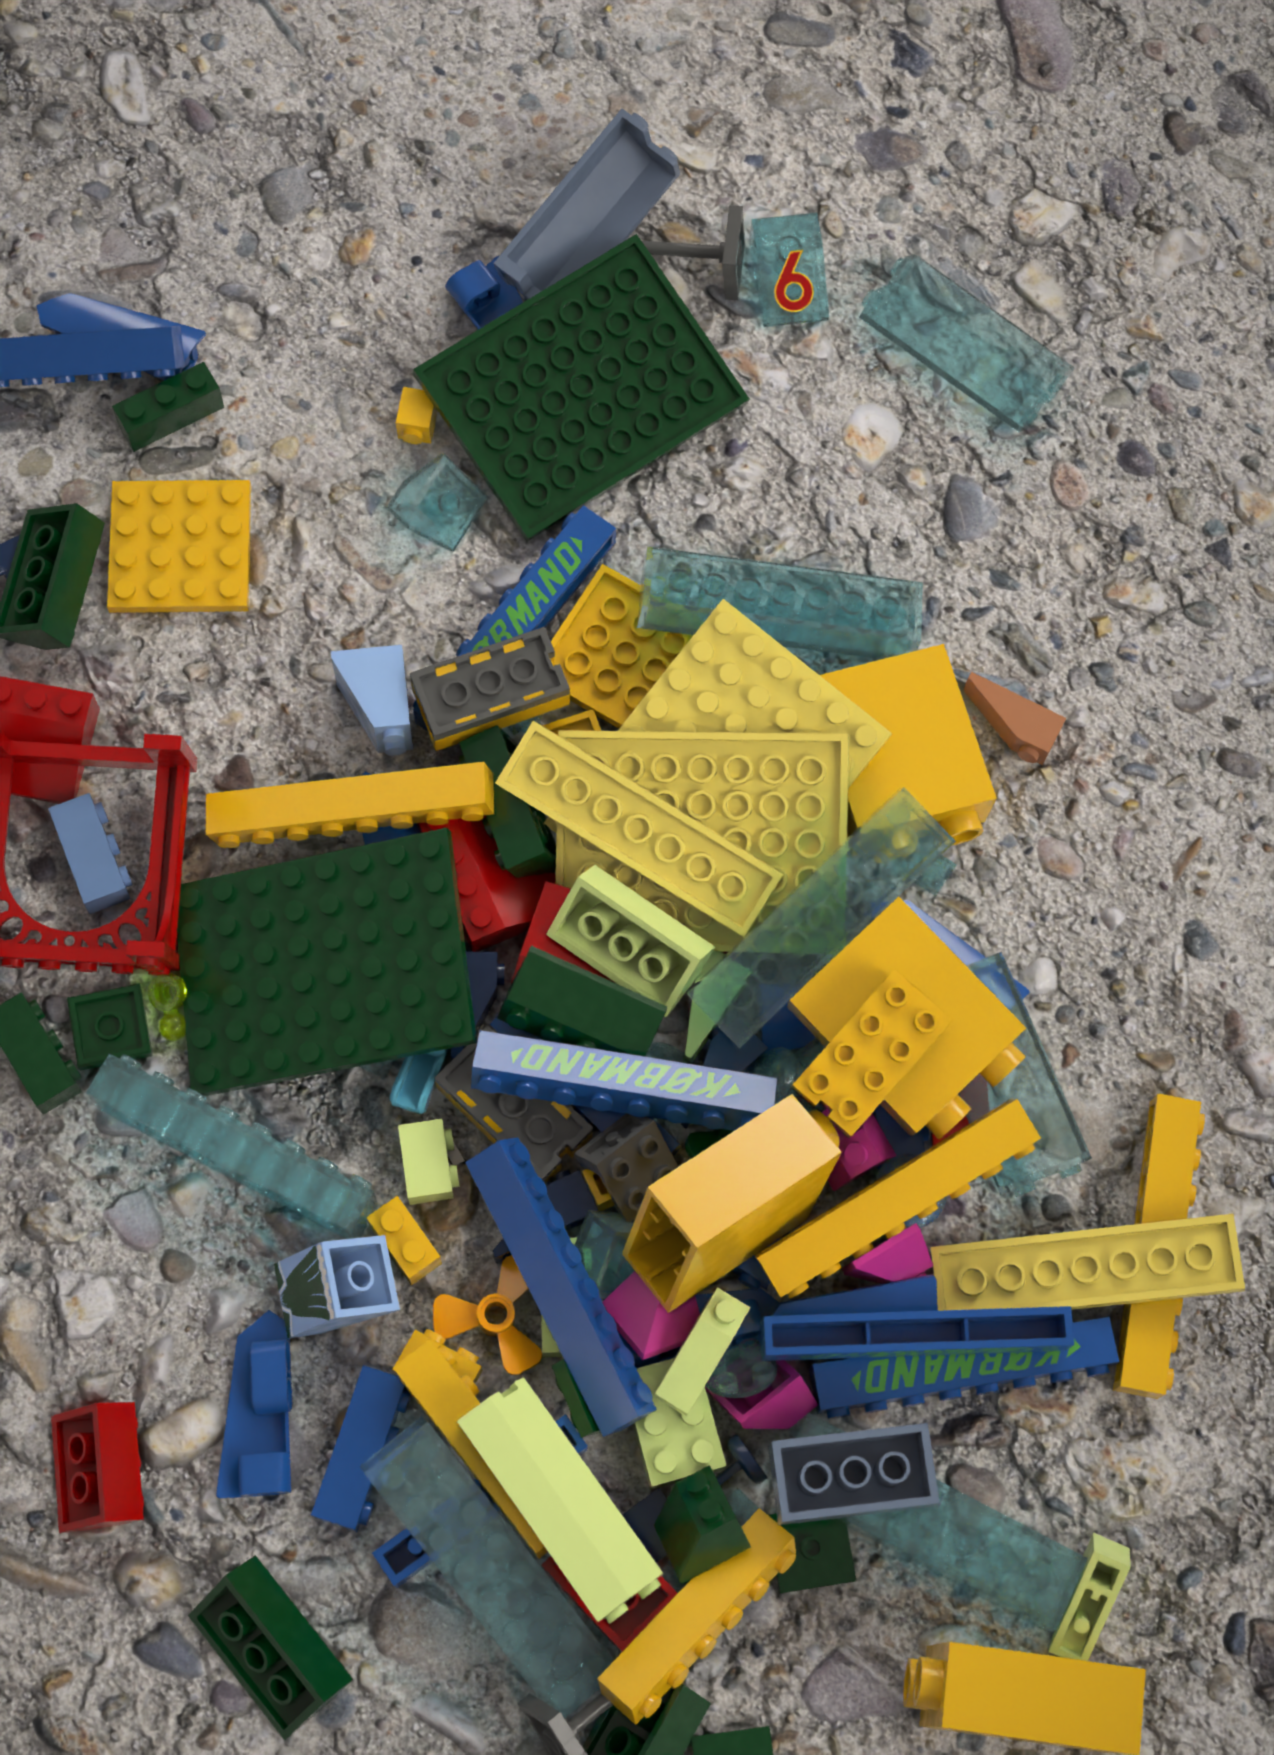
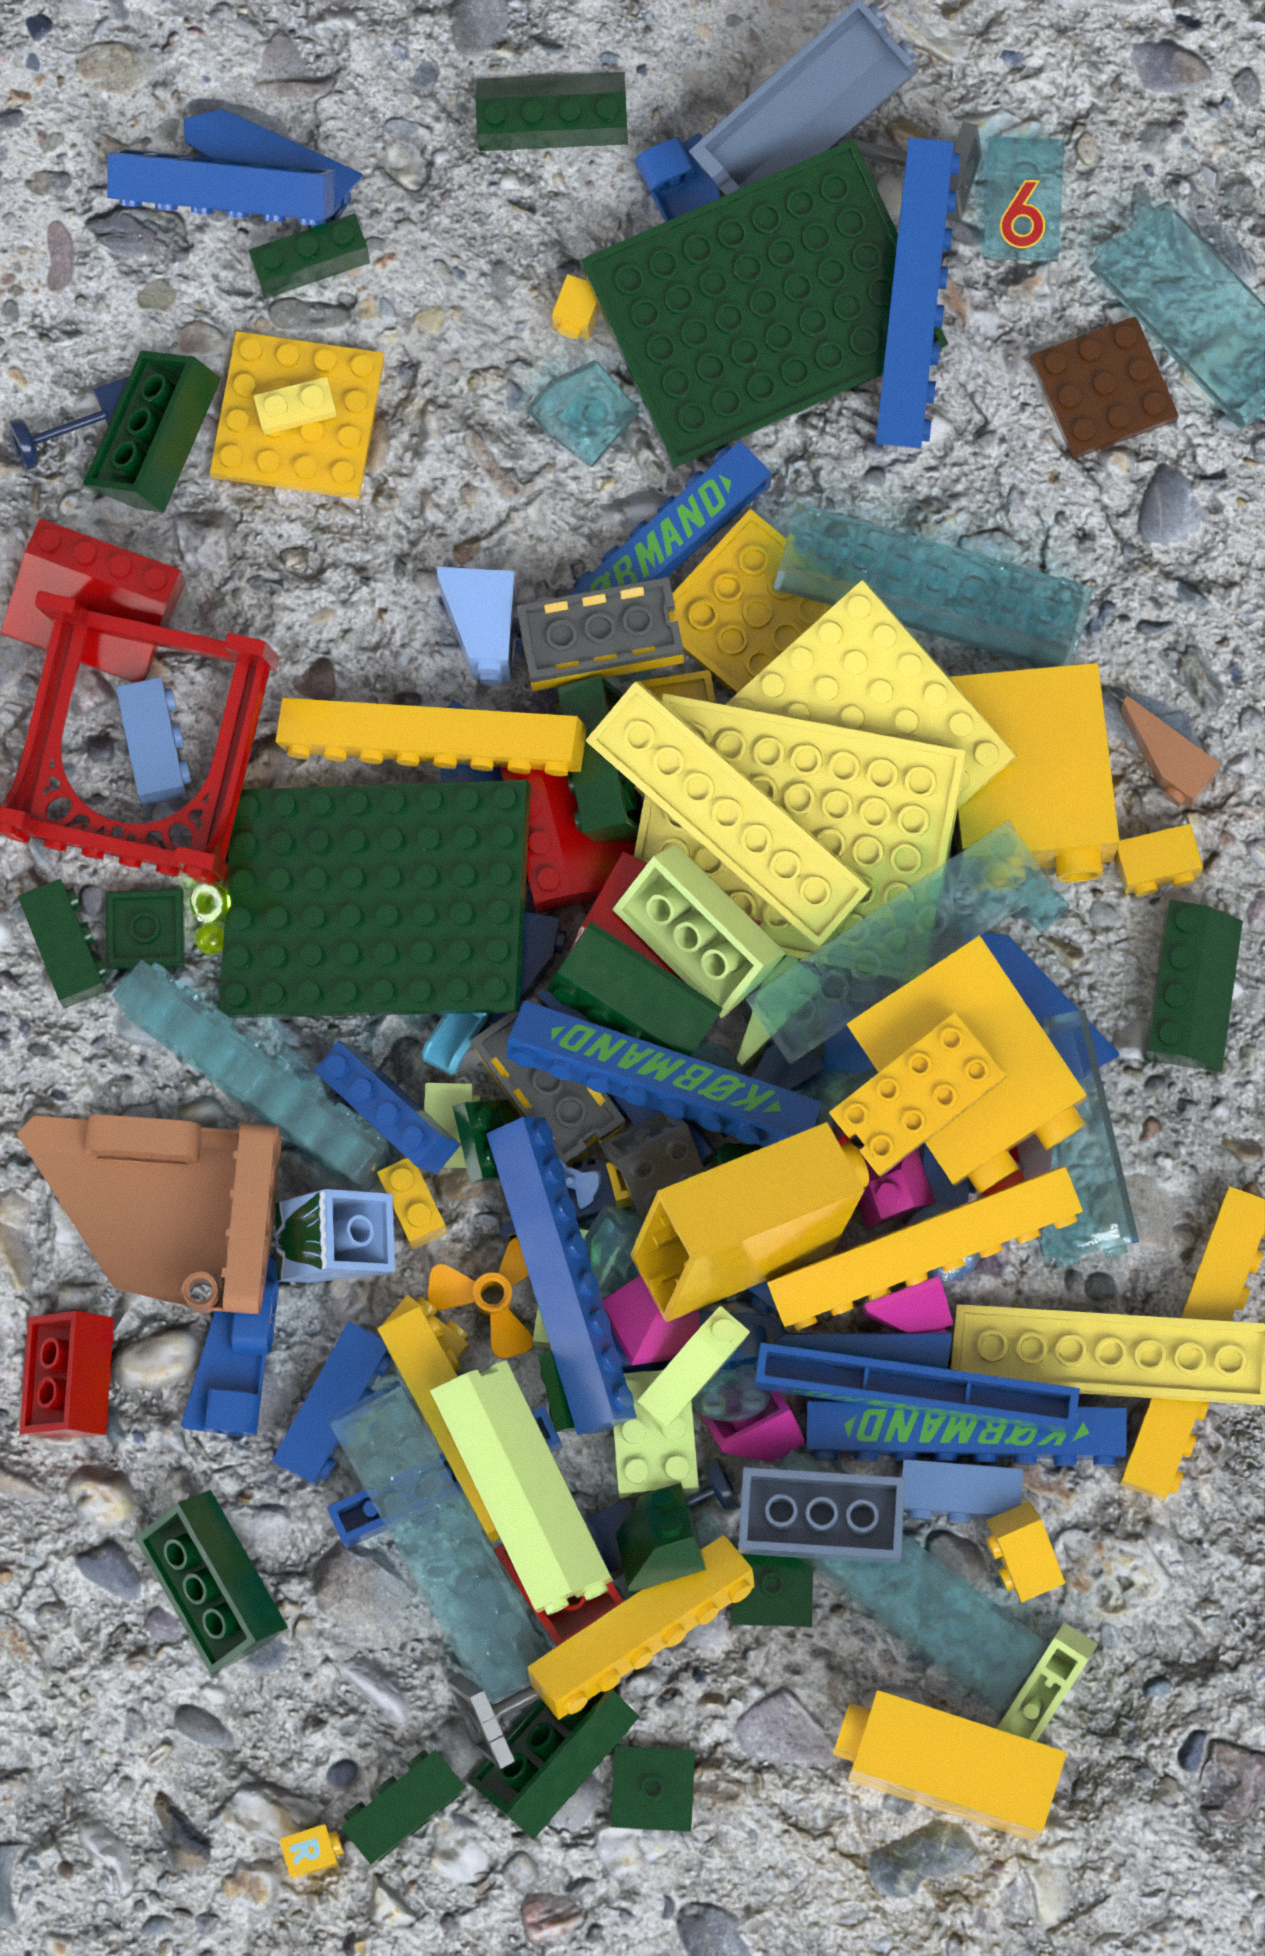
camera: 20 degrees right, 5 degrees up
none -> nougat panel [16,1114,281,1314]
none -> light yellow plate [253,377,337,435]
none -> blue brick [314,1040,461,1175]
none -> dark green plate [452,1099,516,1183]
none -> dark green slope [476,72,628,151]
none -> medium blue piece [557,1156,601,1209]
none -> blue brick [876,137,961,449]
none -> medium blue brick [901,1459,1023,1525]
none -> yellow brick [985,1501,1065,1603]
none -> reddish brown plate [1030,316,1179,460]
none -> yellow brick [1115,824,1203,897]
none -> dark green slope [1144,900,1243,1072]

